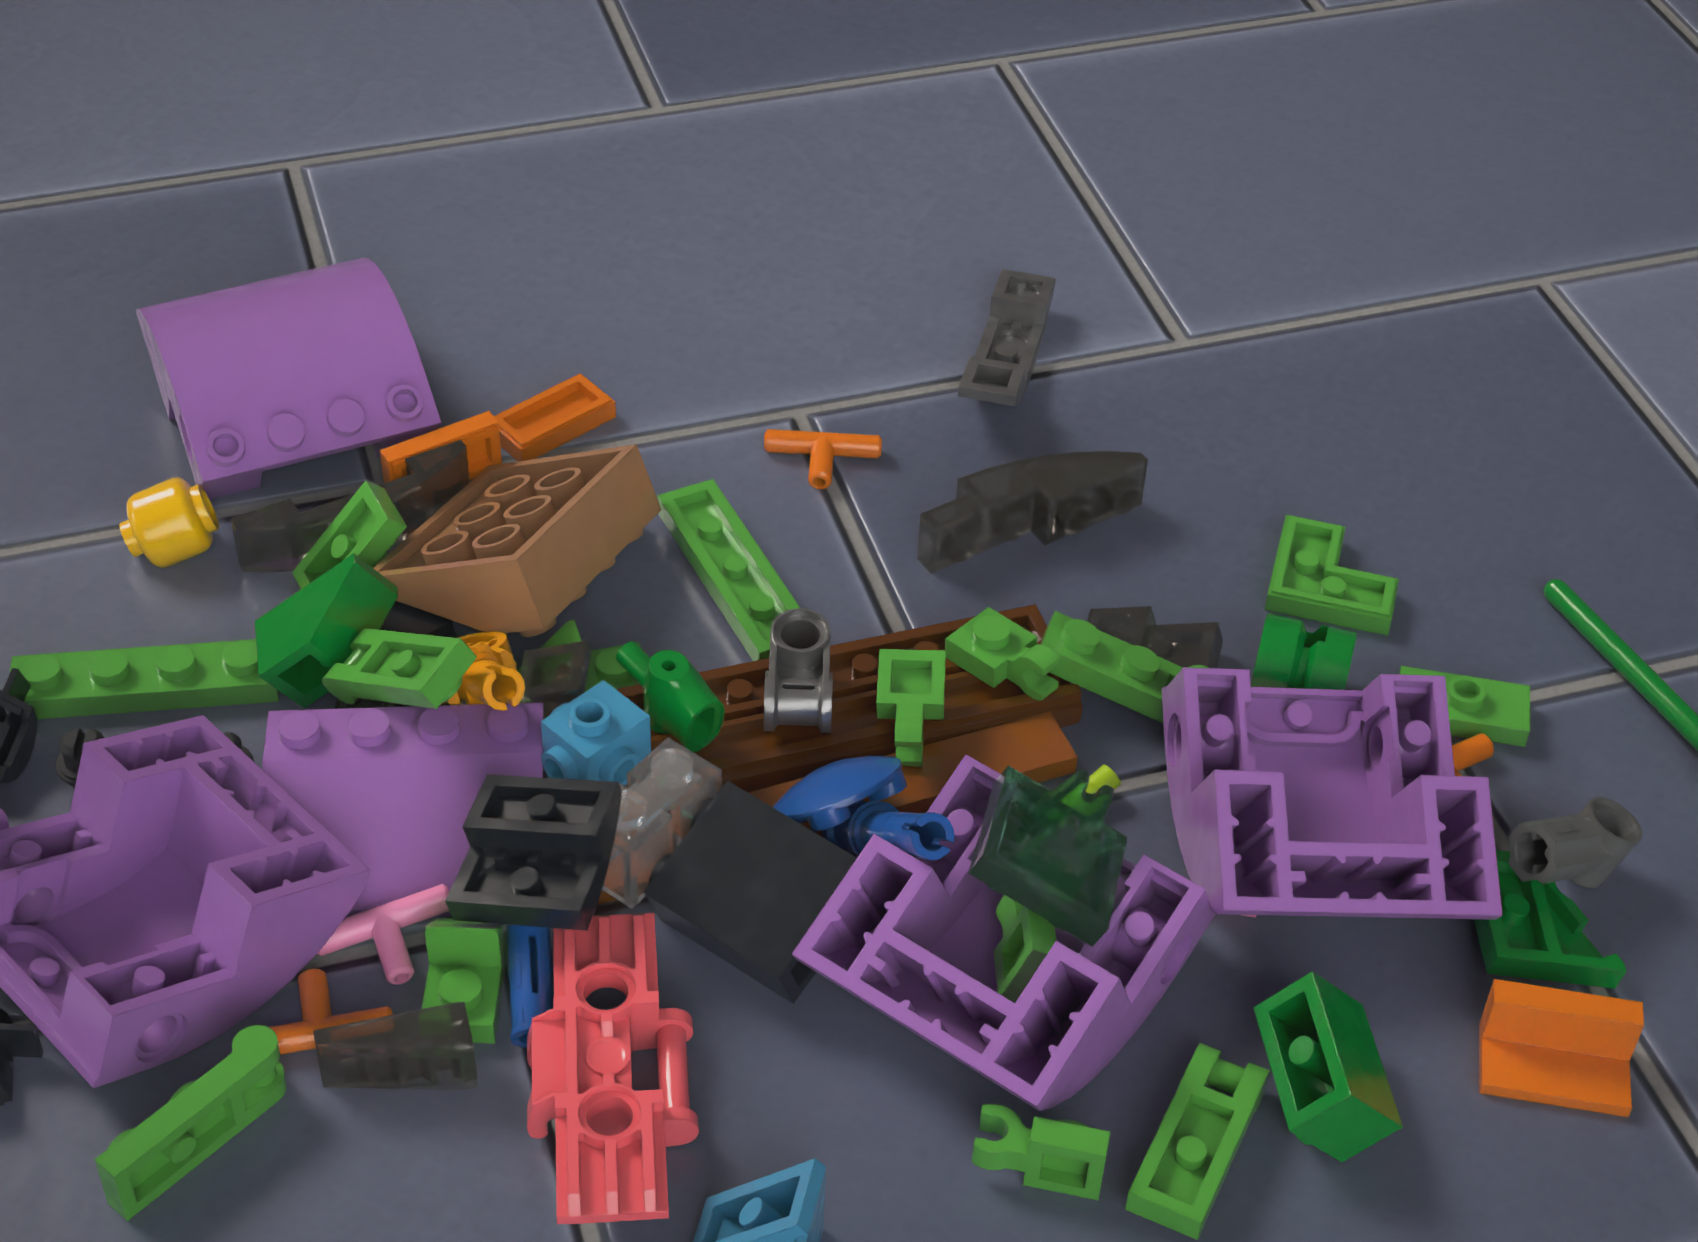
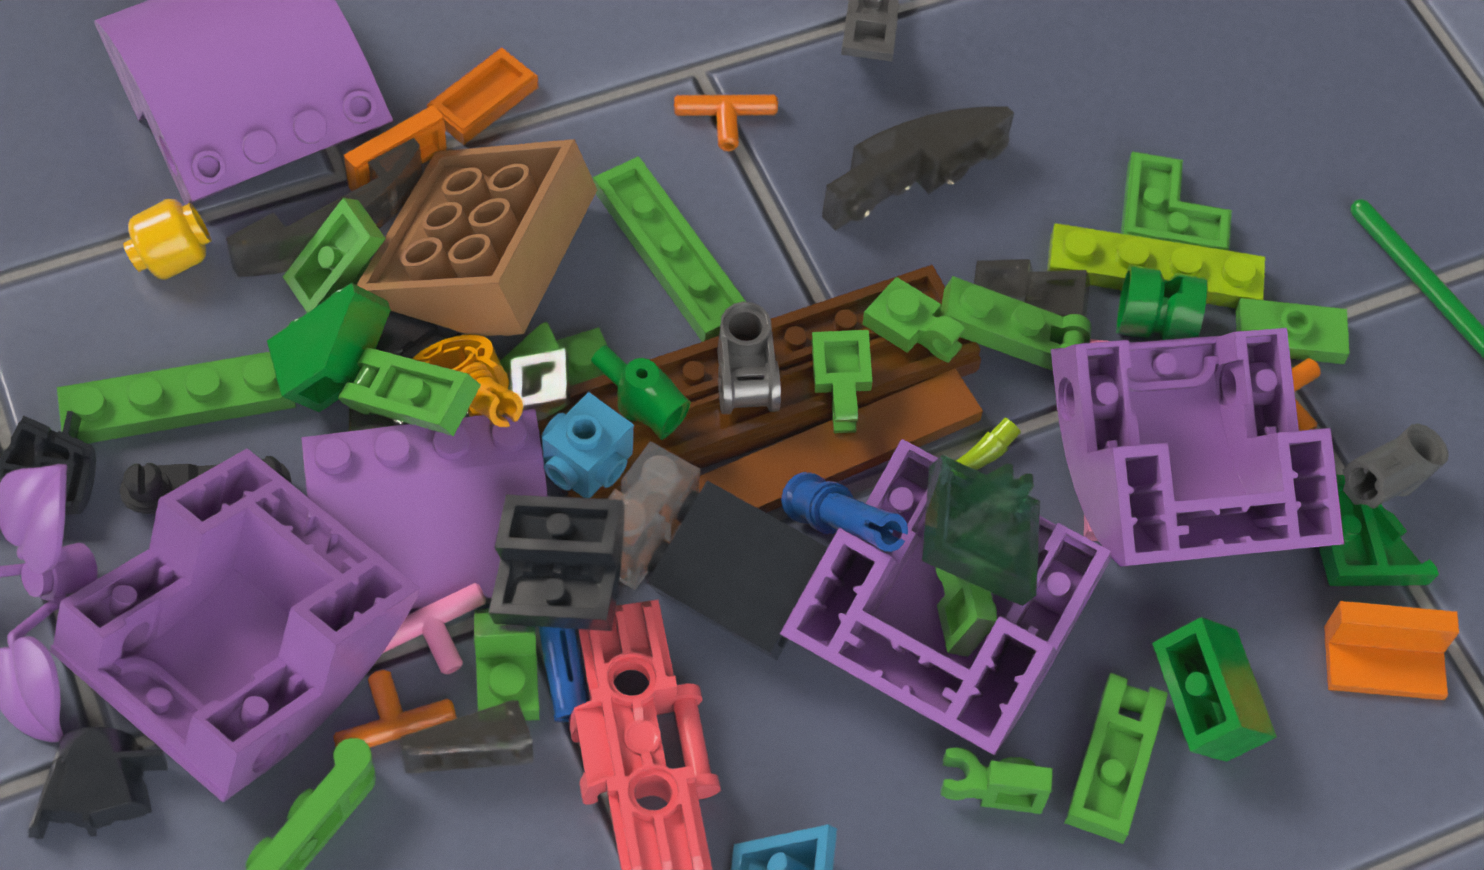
camera: 10 degrees left, 15 degrees up
blue dish [773,756,907,831] -> none
none -> lime plate [1046,223,1265,308]

